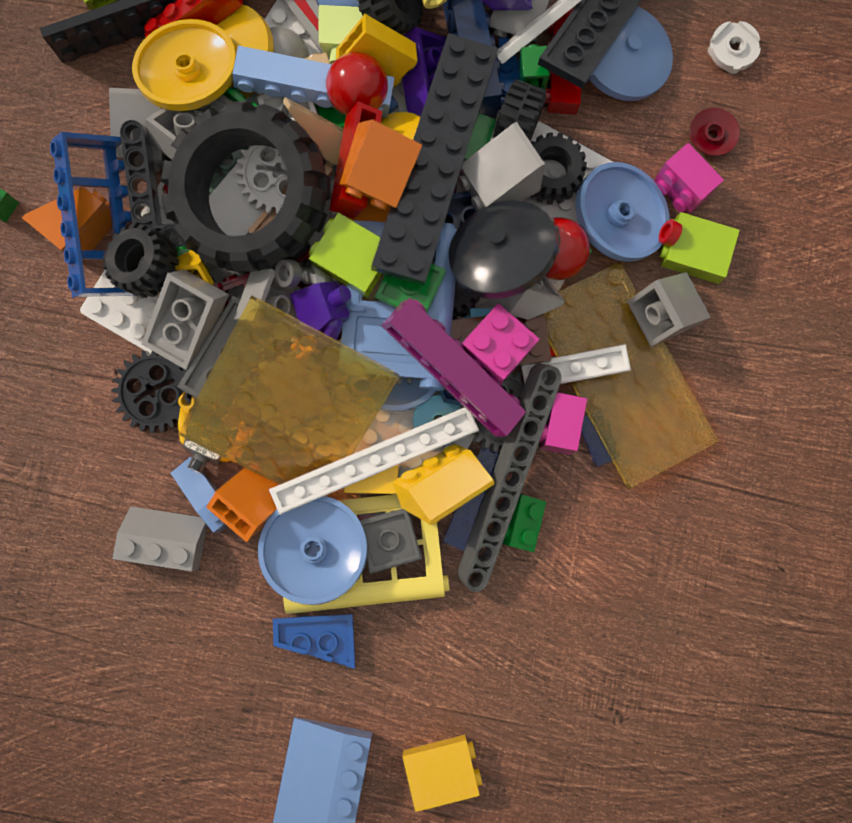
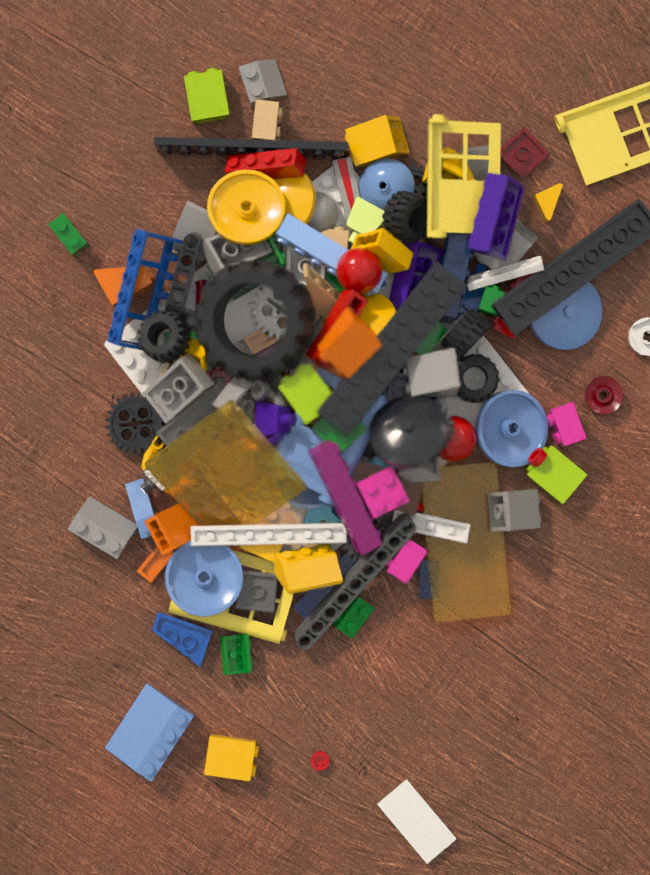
camera: 25 degrees right, 5 degrees up
none -> orange tile [136,547,174,583]
none -> green bracket [220,634,253,675]
none -> red tile [311,751,330,771]
none -> white tile [377,779,456,864]

